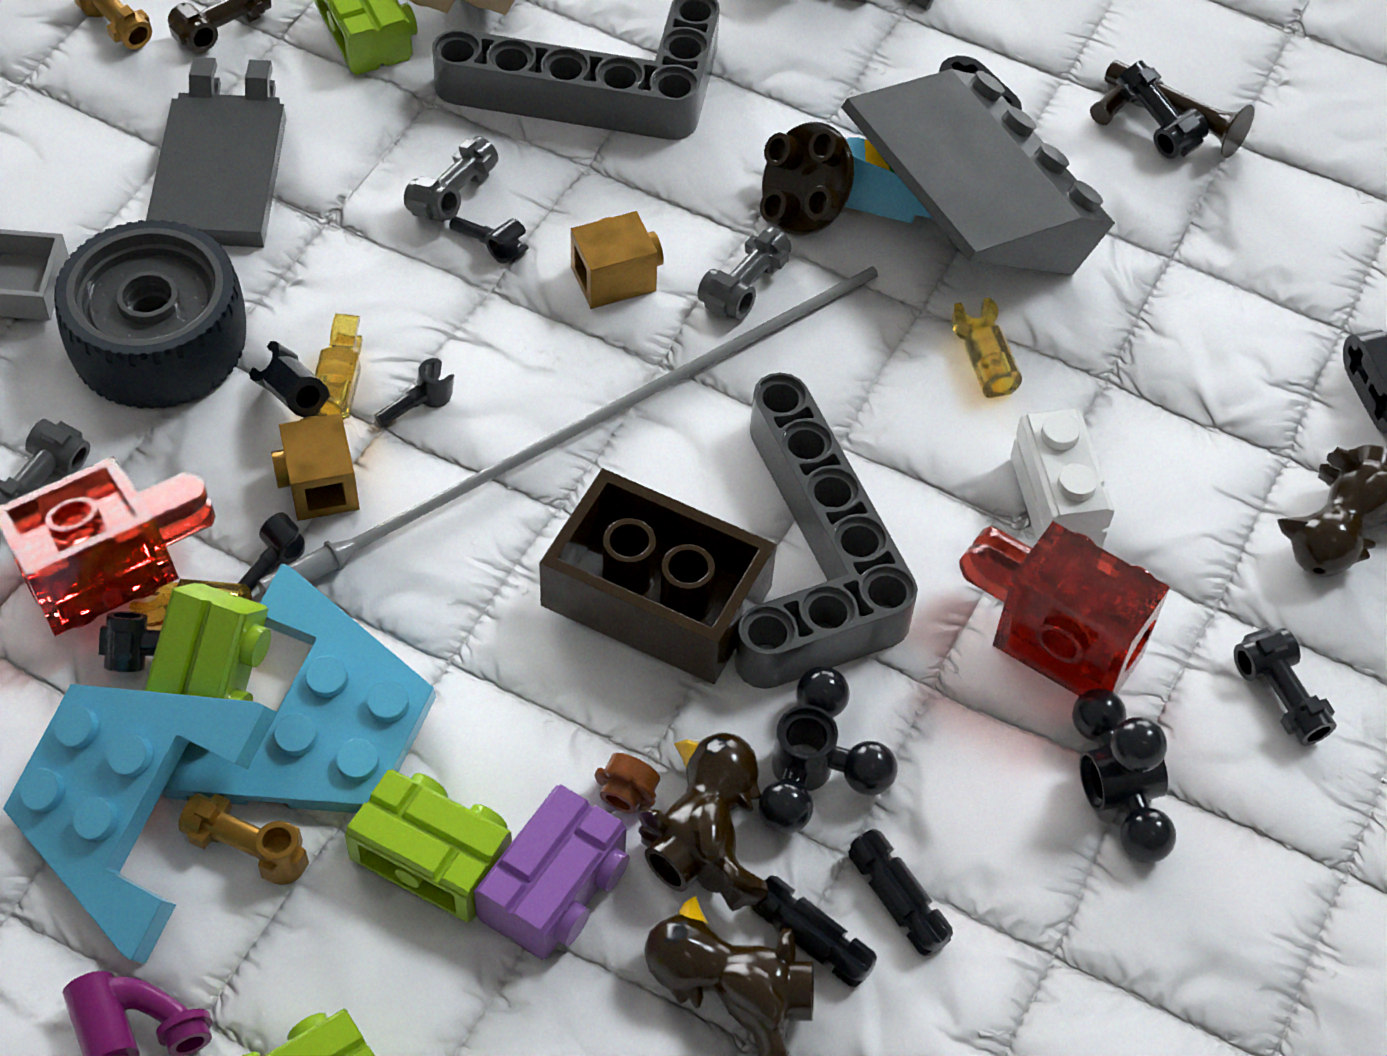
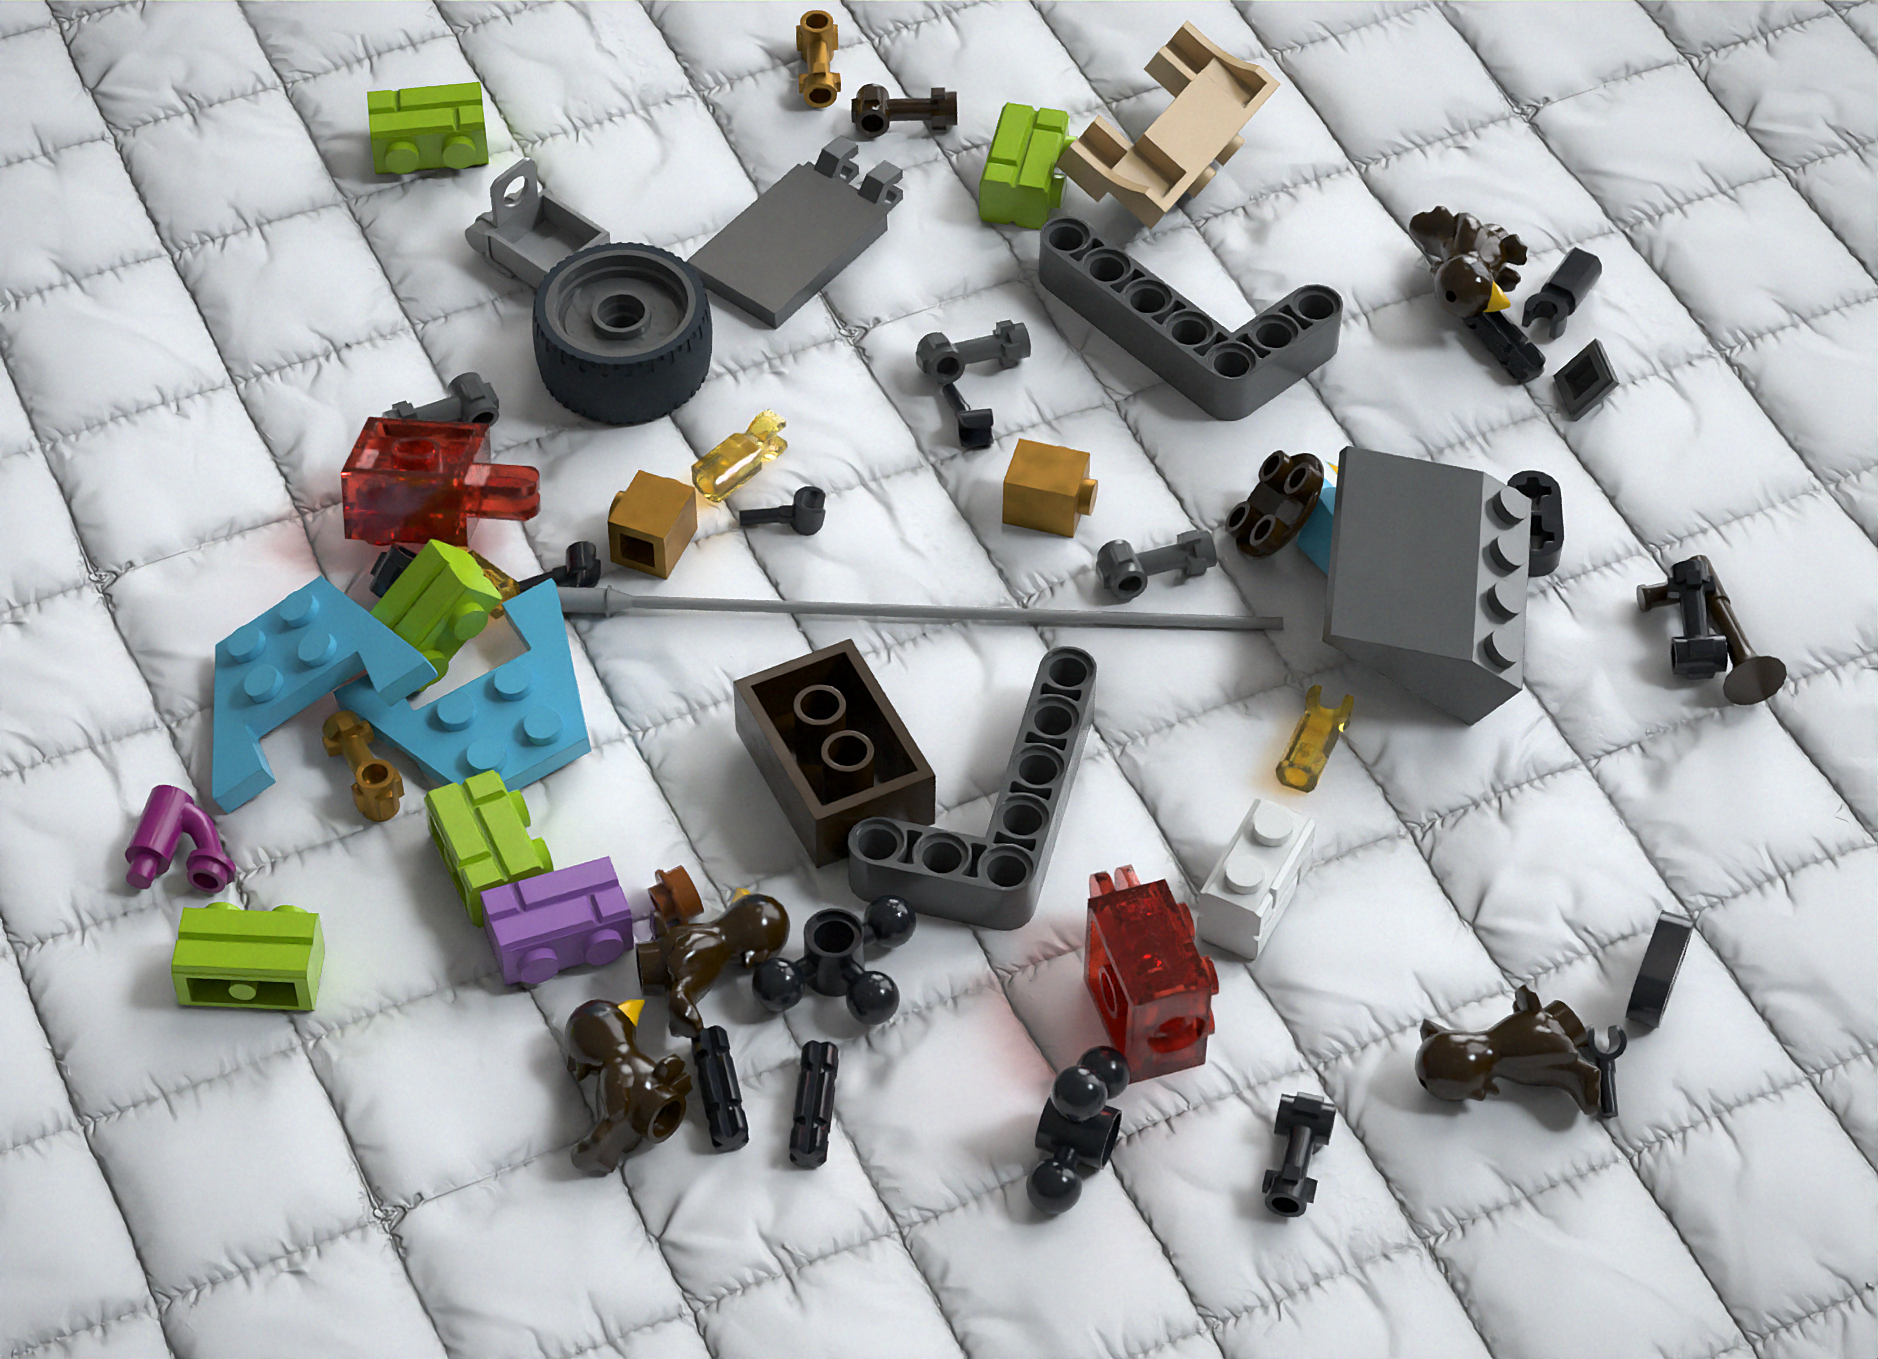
camera: 40 degrees right, 5 degrees down
black bar [249,341,330,418] -> none

